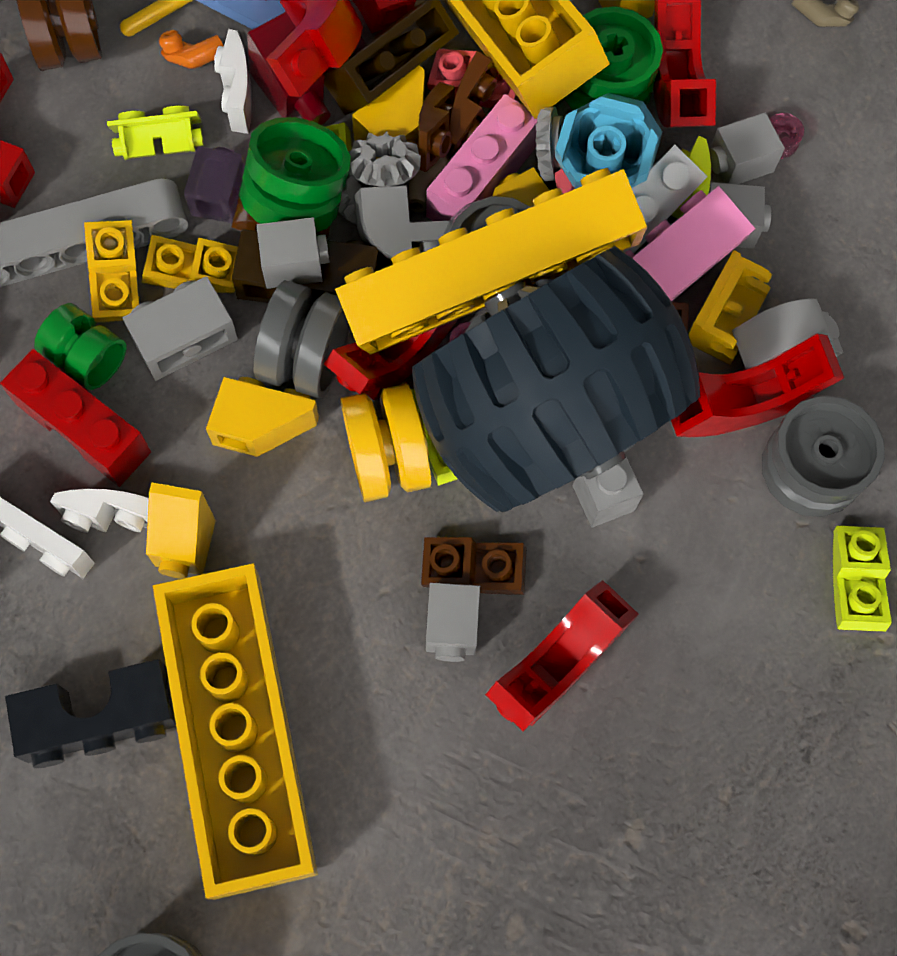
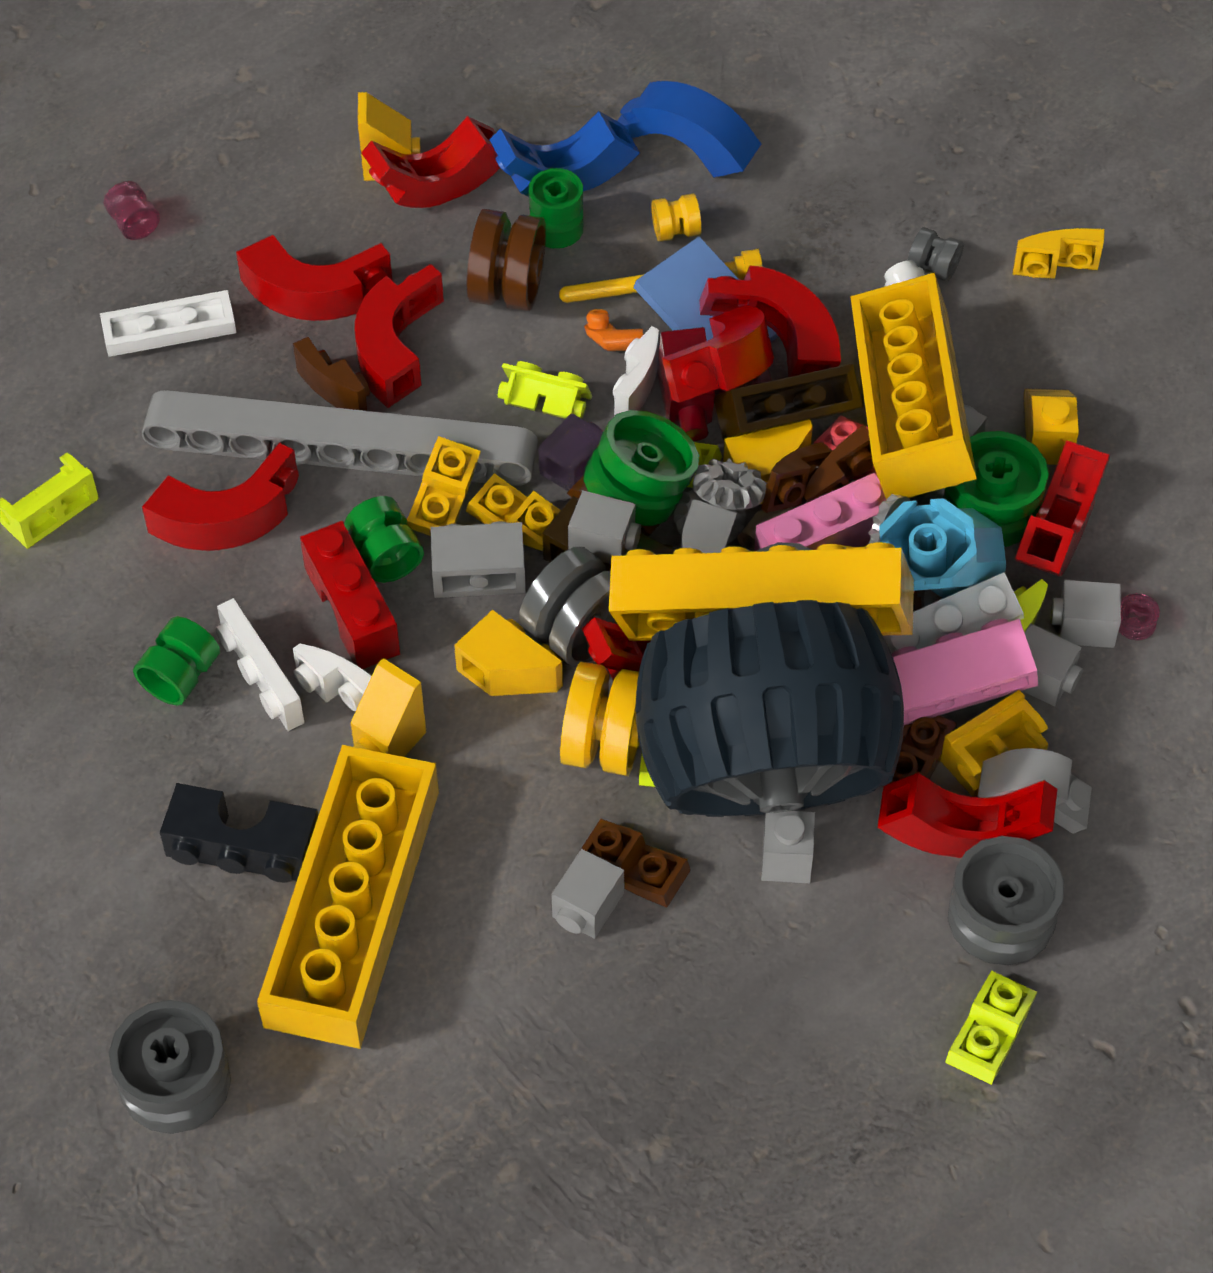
camera: 30 degrees right, 15 degrees down
red arch [485,580,639,732] -> none

